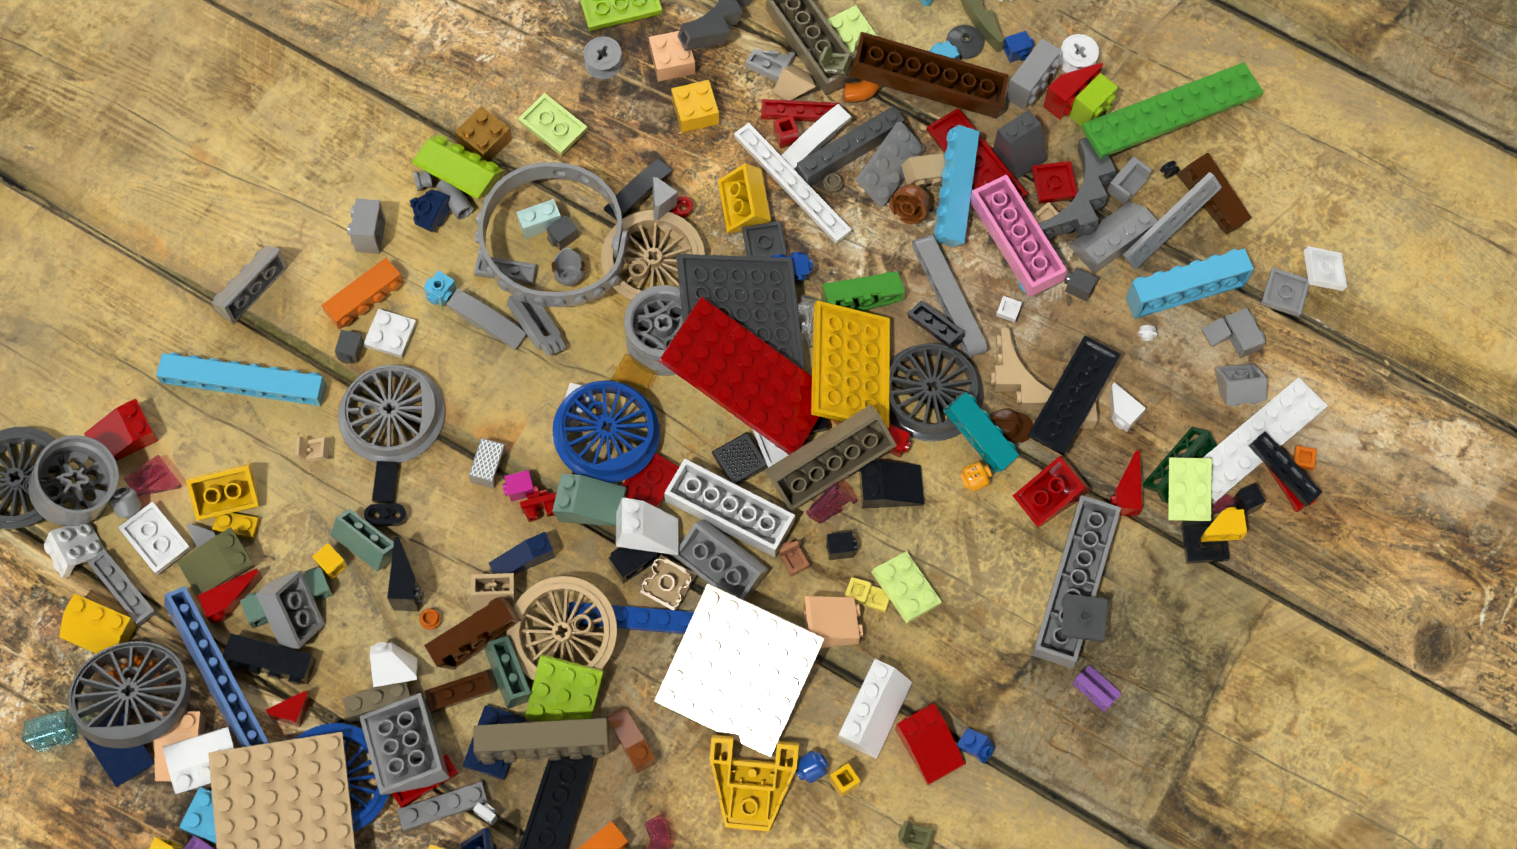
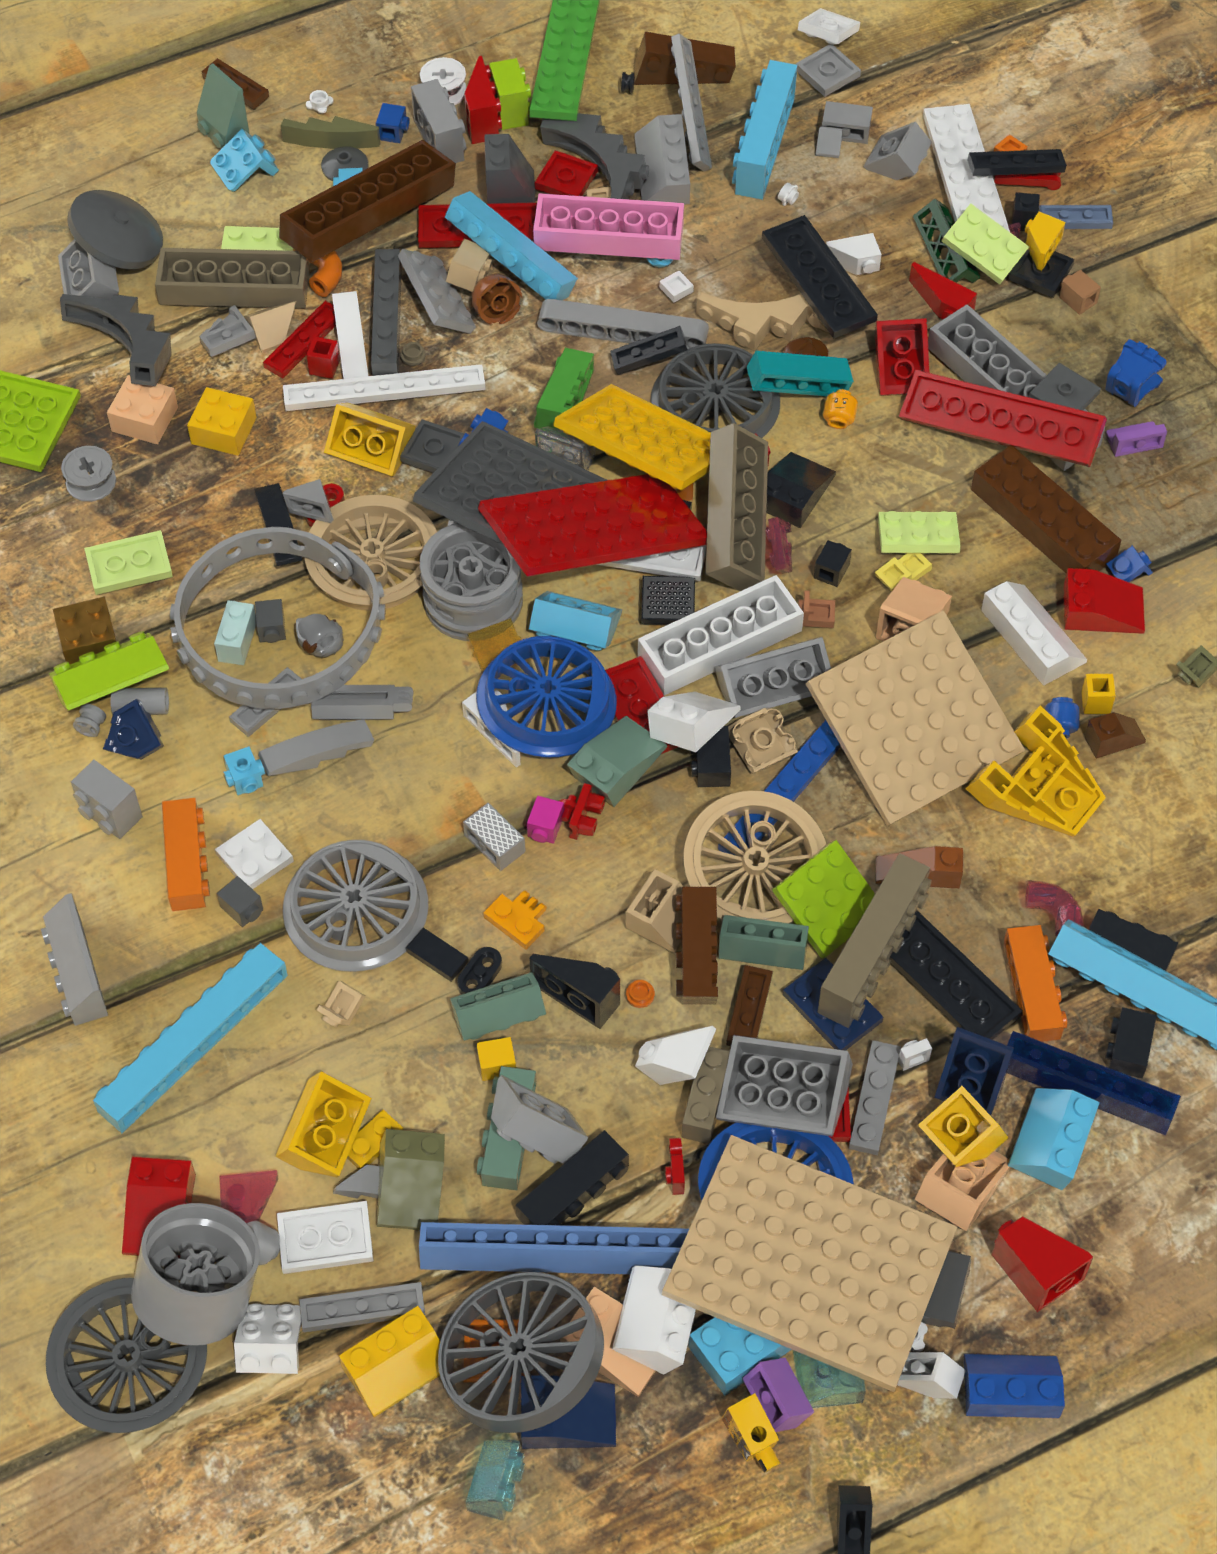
camera: 55 degrees left, 10 degrees down
red slope [197,568,262,623] -> none
red slope [266,690,311,727] -> none
dark blue slope [489,532,555,575] -> none
olive bracket [819,47,852,75] -> none
dark grey brick [1064,267,1098,302] -> none
light grey panel [1107,156,1152,205] -> none
none -> light orange hinge [483,890,547,950]
none -> medium azure slope [529,591,622,650]
none -> red plate [665,1138,685,1195]
none -> red plate [899,370,1107,467]
none -> reddish brown brick [971,445,1122,574]
none -> sand blue tile [1039,205,1113,229]
none -> medium nougat brick [1059,269,1101,315]
none -> reddish brown slope [1085,712,1146,759]
none -> blue piece [1105,339,1167,407]

